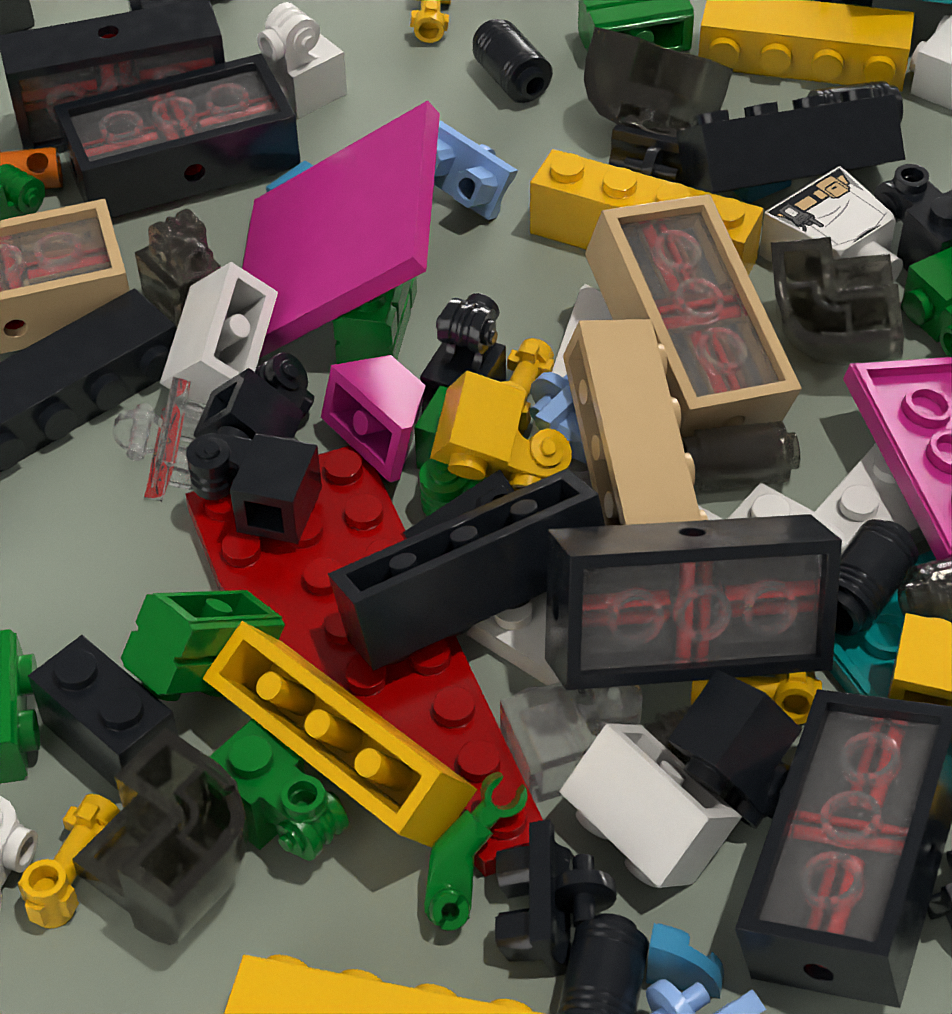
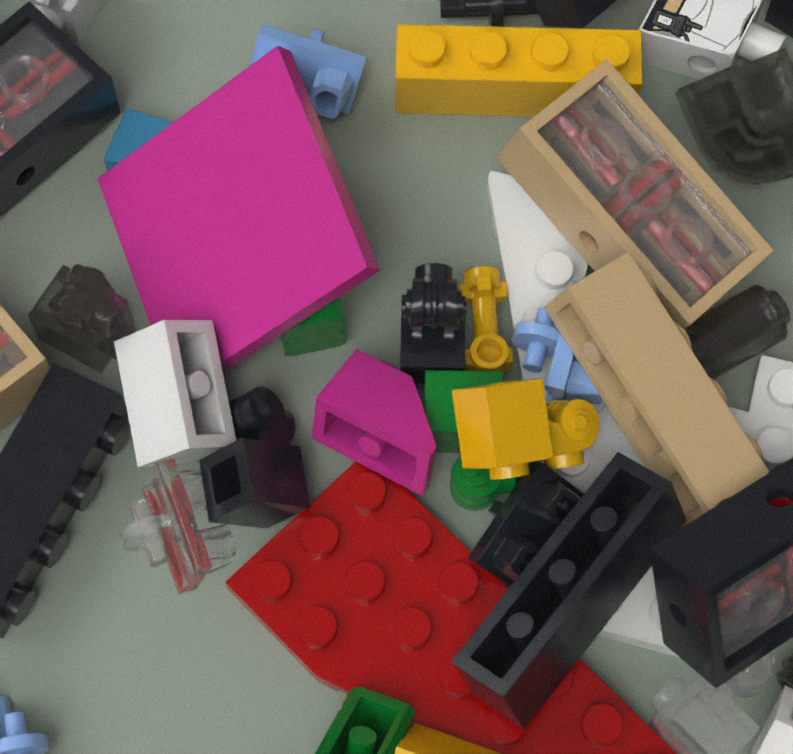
camera: 25 degrees left, 20 degrees up
black brick [186,426,322,544] -> none

